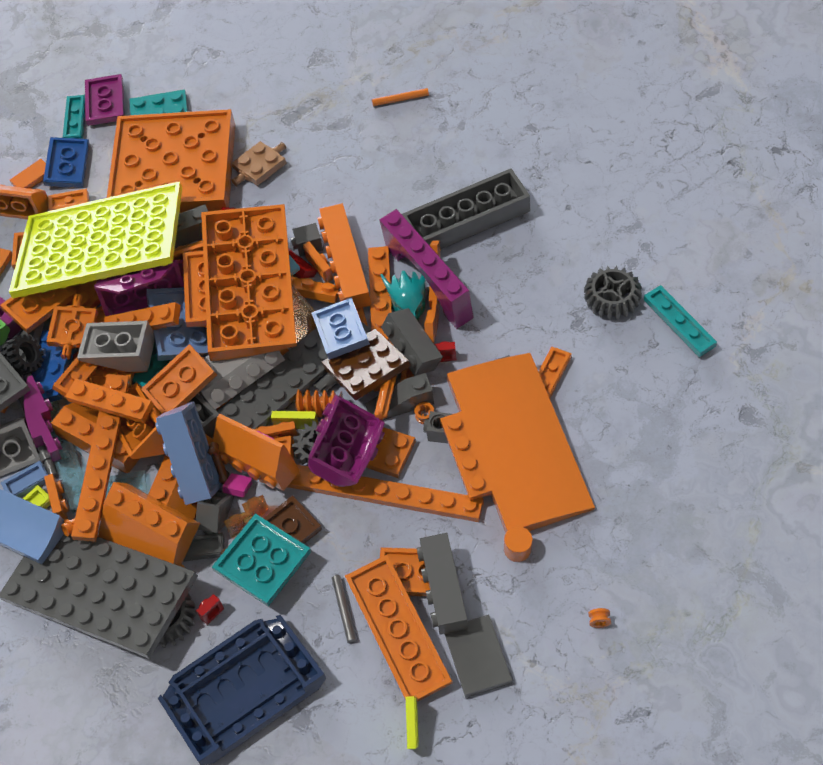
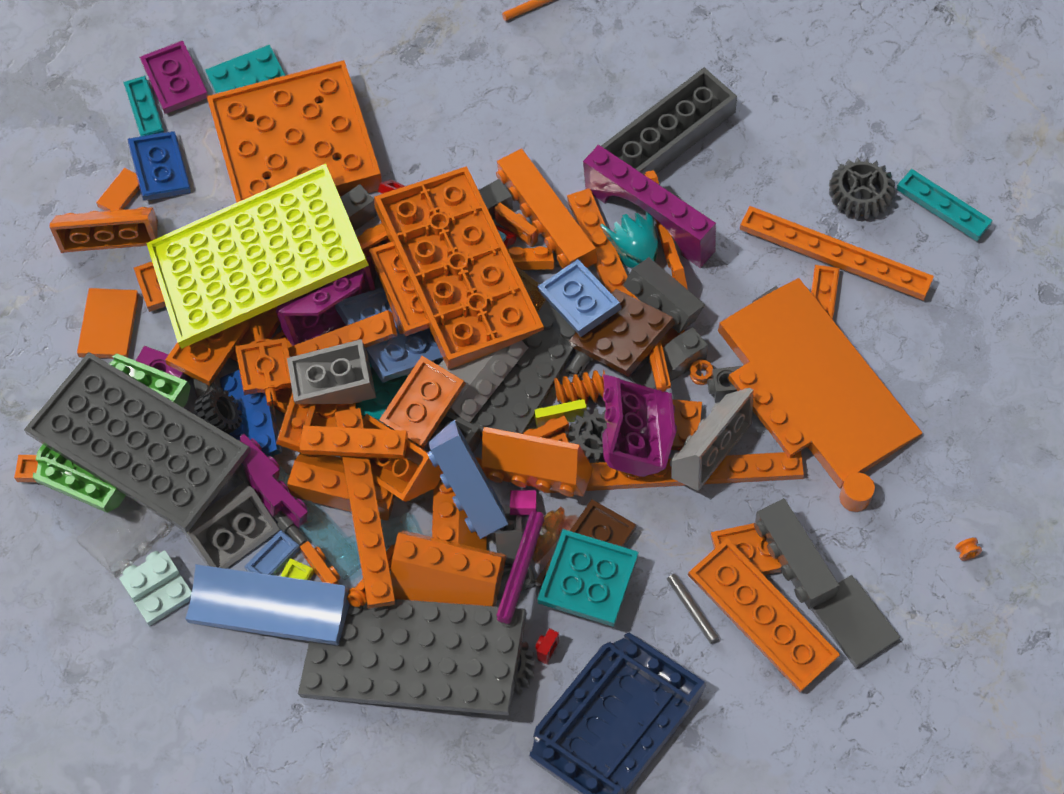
camera: 20 degrees left, 5 degrees up
orange plate [48,188,89,211] -> none
reddish brown piece [207,442,230,484] -> none
medium nougat plate [231,141,287,187] -> none
neon yellow tile [405,696,419,749] -> none
red plate [434,341,457,362] -> none
none -> magenta axle [497,511,544,624]
none -> light grey slope [670,388,754,491]
none -> orange plate [740,206,934,301]

